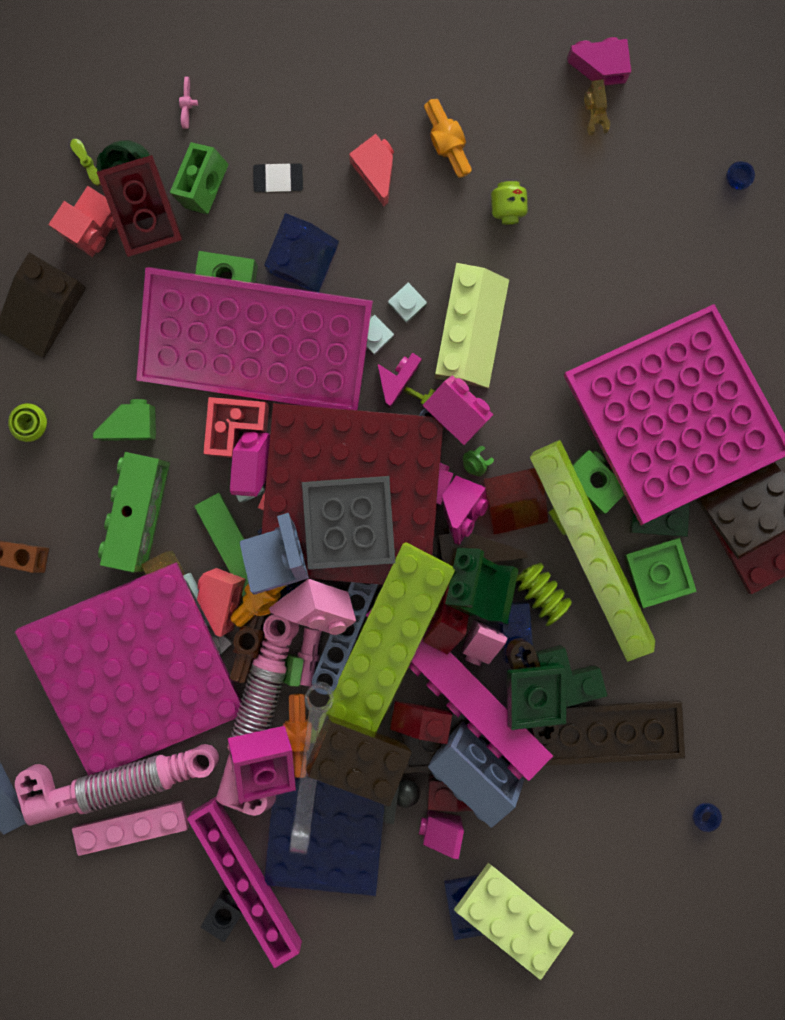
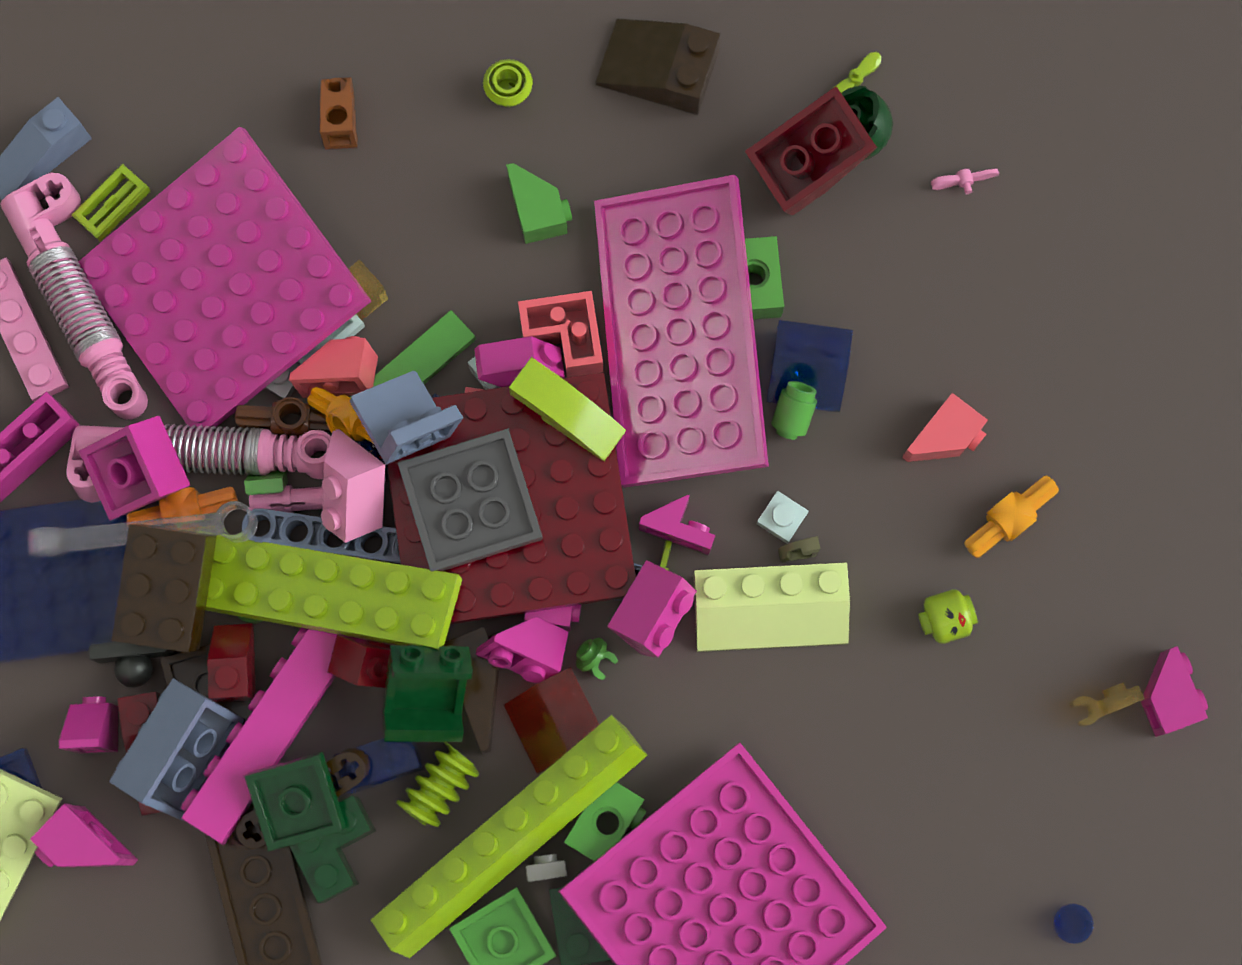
camera: 70 degrees right, 10 degrees down
coral brick [48,186,116,258] -> none
bright green brick [98,452,170,572] -> none
bright green brick [170,142,229,214] -> none
sticker [253,163,303,192] -> none
light aqua plate [367,315,394,355] -> none
bright pink slope [461,620,507,666] -> none
none -> dark pink slope [30,804,138,868]
none -> lime tile [72,164,151,242]
none -> lime slope [509,357,626,461]
none -> light grey plate [526,854,568,882]
none -> bright green brick [771,381,817,440]
none -> olive tile [778,536,821,563]

